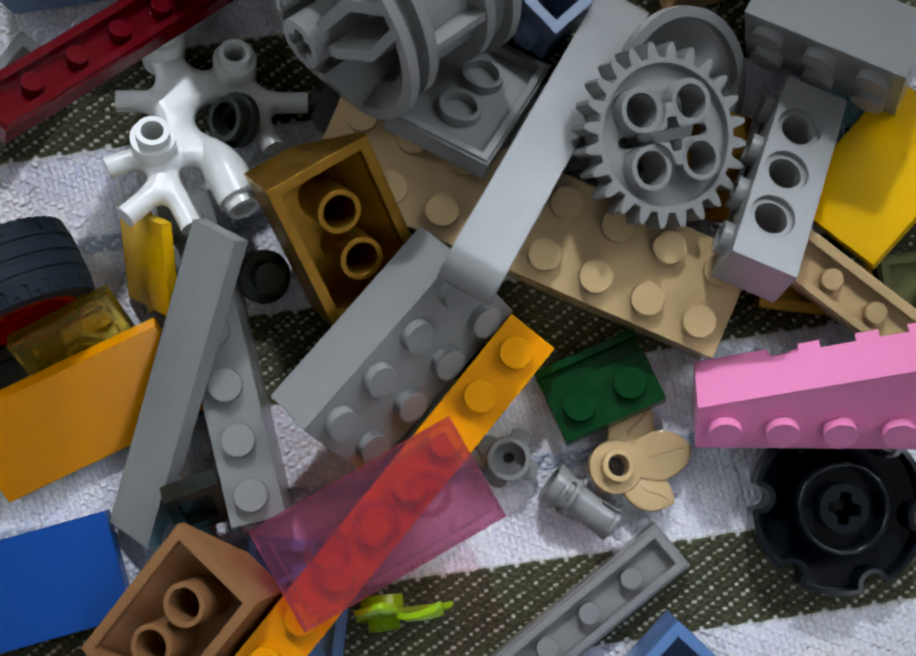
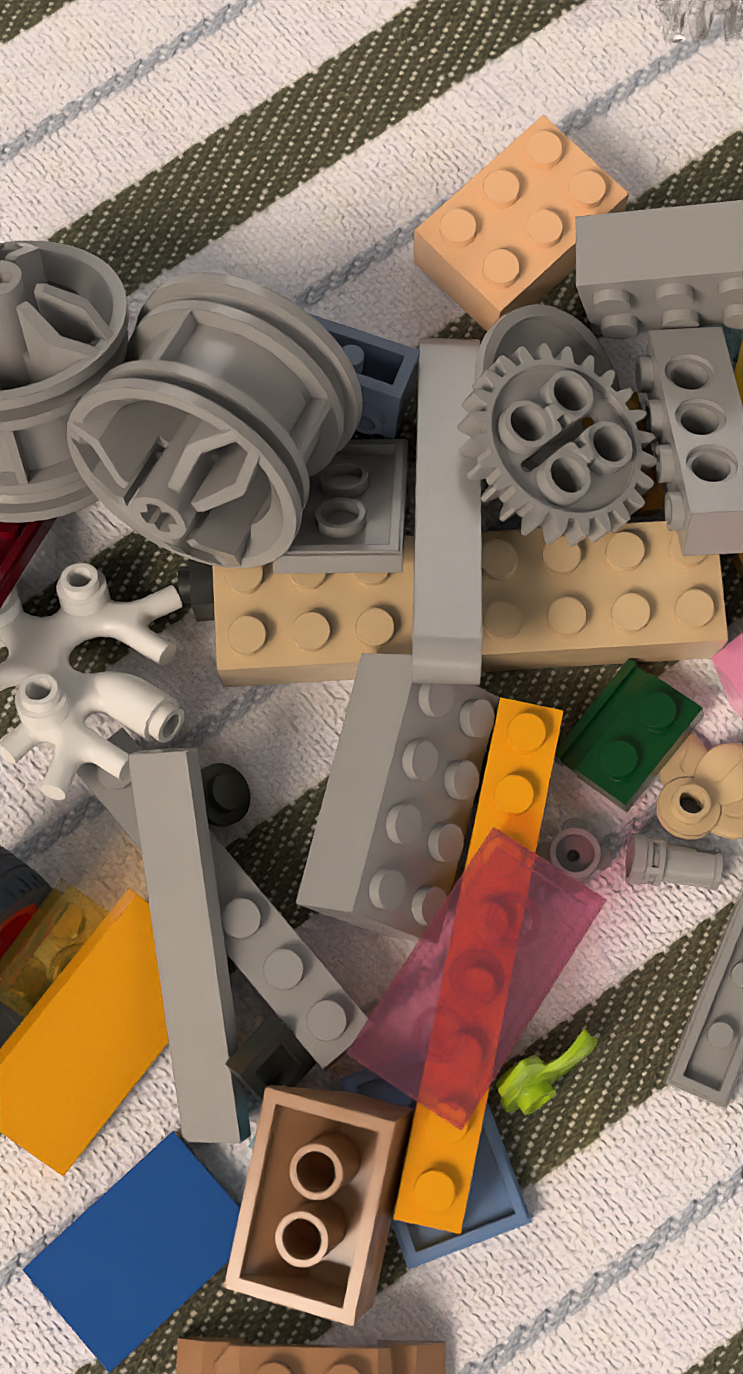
camera: 25 degrees left, 10 degrees down
yellow piece [118,206,177,316] -> none
pearl dark grey plate [208,92,260,148] -> none
pearl gold slope [244,132,411,327] -> none

